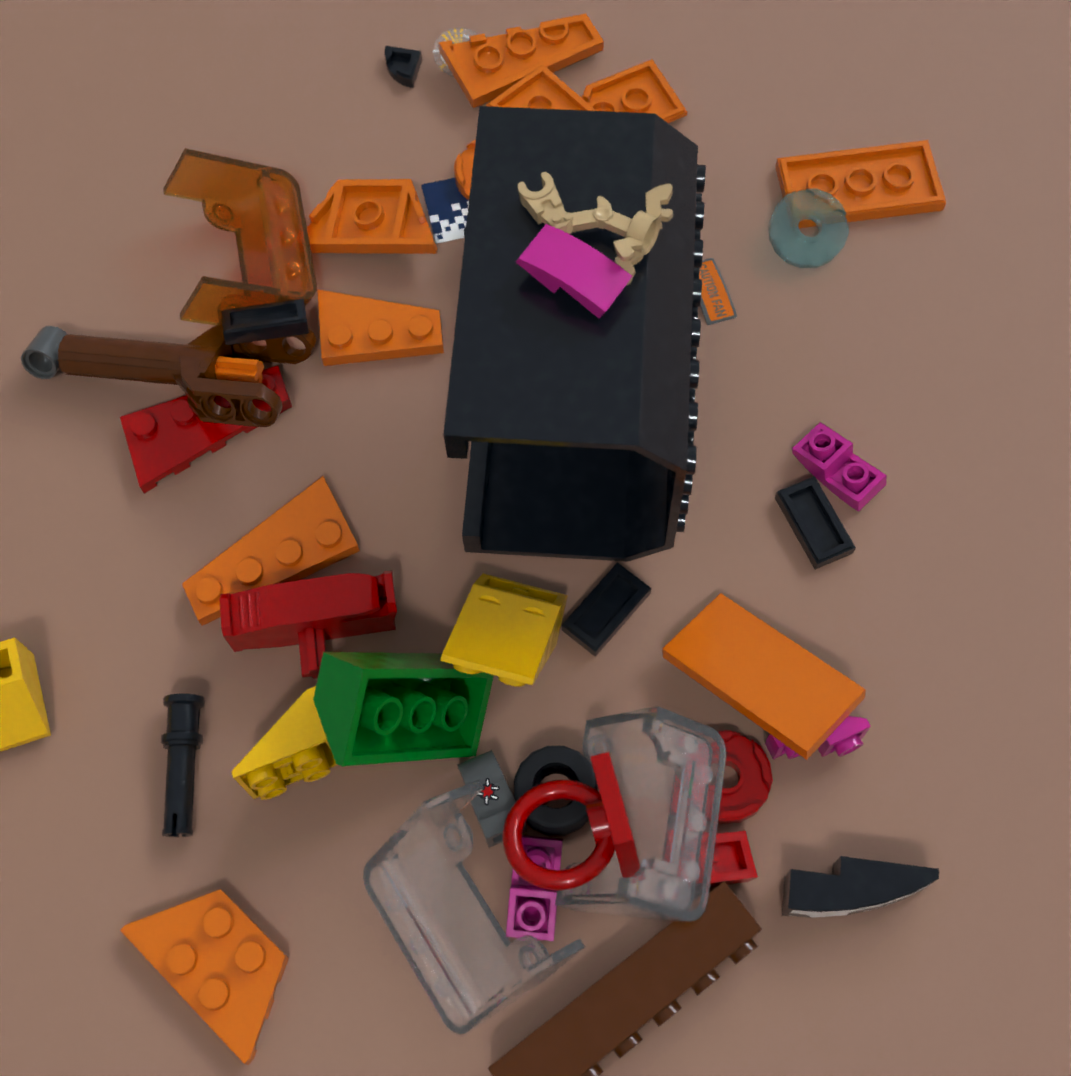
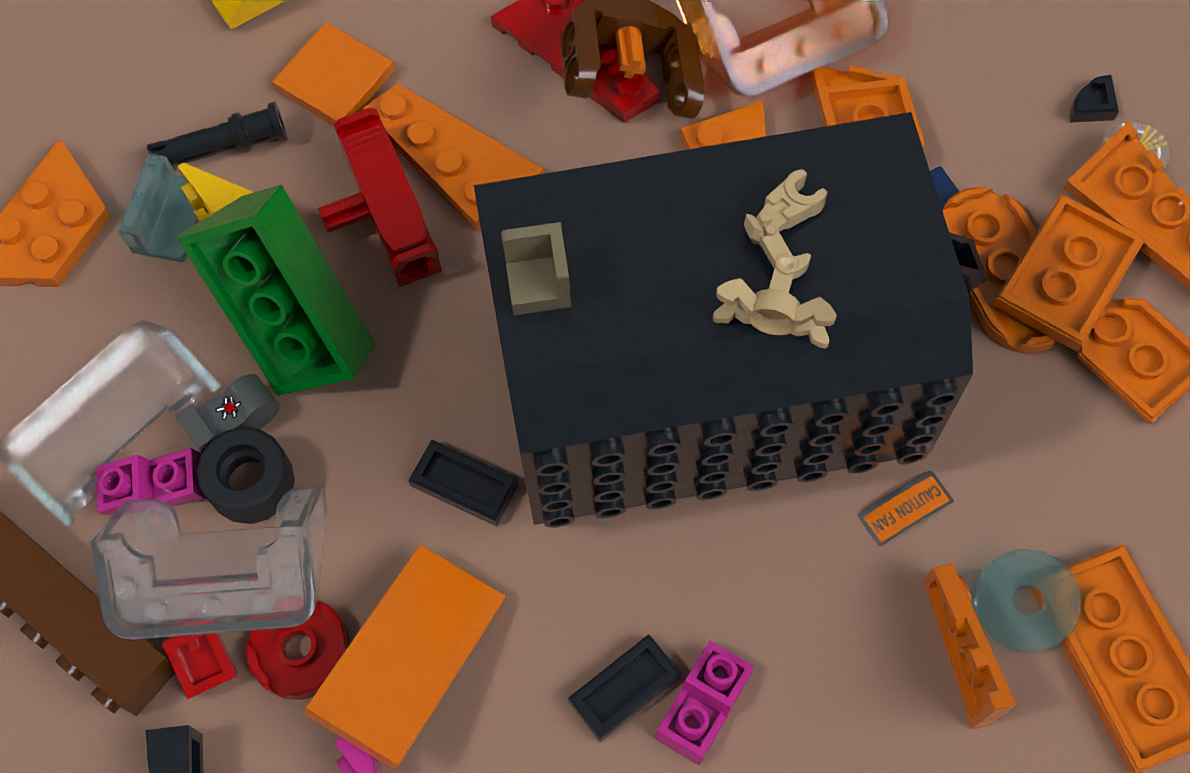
camera: 75 degrees right, 0 degrees up
black tile [221,299,309,345] -> none
yellow slope [440,574,568,687] -> none
red tile [503,752,643,891] -> none
dark pink slope [516,224,632,318] -> none
none -> clear light blue panel [118,153,199,262]
none -> orange tile [272,22,396,126]
none -> dark tan panel [501,222,571,315]
none -> orange wing [923,563,1017,730]

